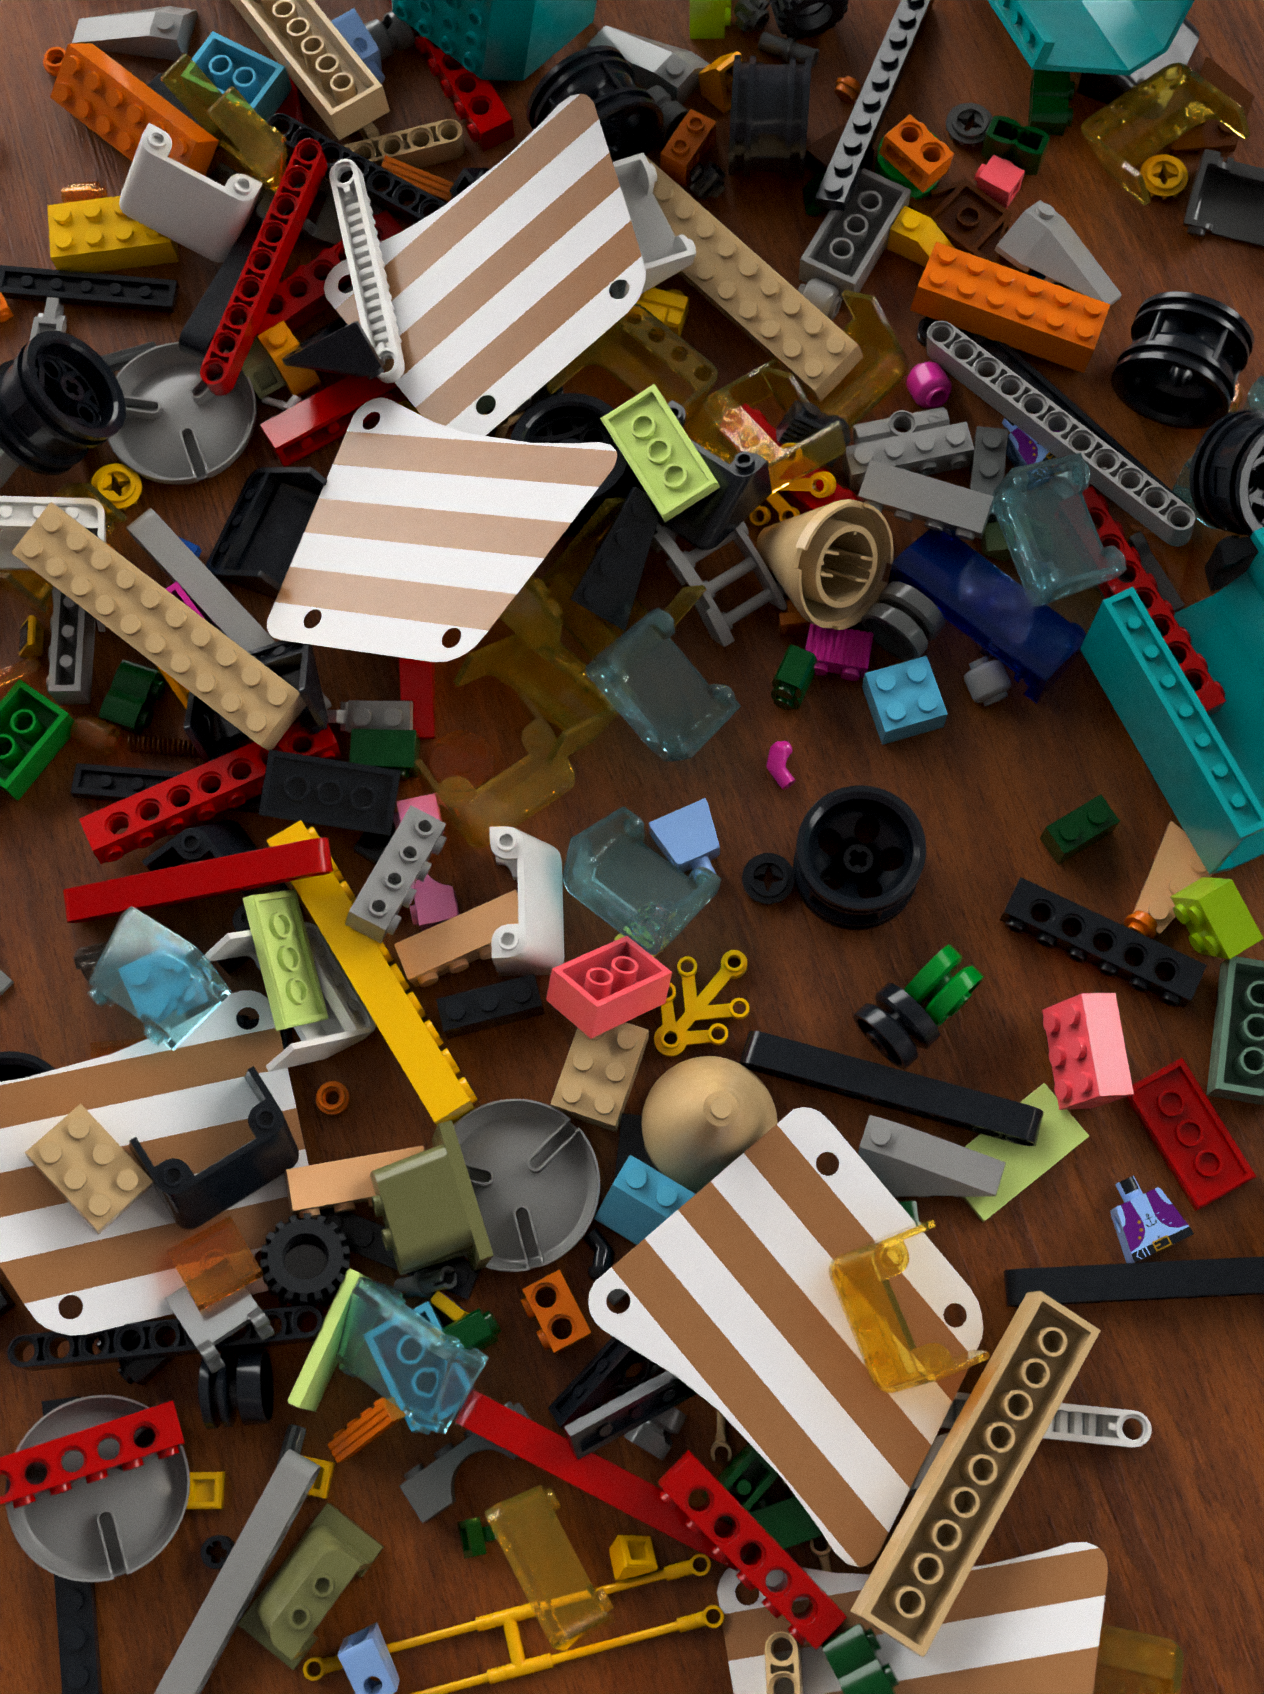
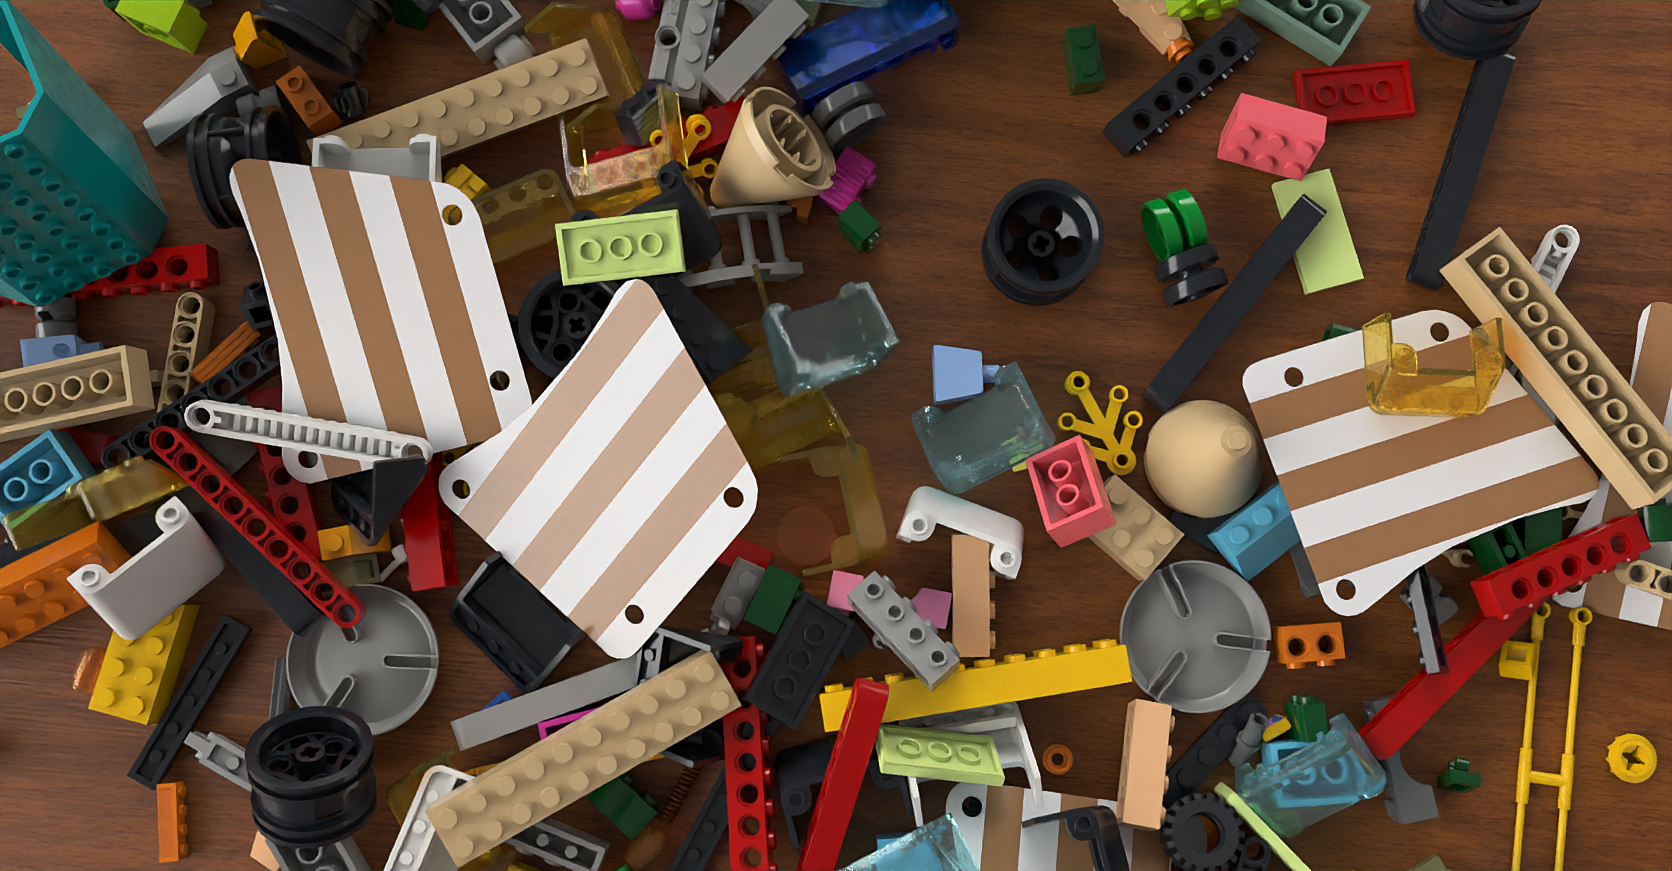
camera: 75 degrees left, 10 degrees up
yellow gear [91,463,142,511] -> none
orange piece [328,1396,406,1464] -> none
olive windscreen [370,1120,494,1275] -> none
black brick [436,974,545,1039] -> none
clear yellow windscreen [485,1485,615,1651] -> none
black fence [548,1337,661,1430] -> none
black arm [583,1228,615,1282] -> none
black gear [742,853,795,906] -> none
dark pink arm [767,741,796,790] -> none
light grey wedge [858,1115,1006,1198] -> none
medium azure brick [862,656,948,745] -> none
light grey head [964,656,1011,707] -> none
torso [1110,1175,1194,1263] -> none

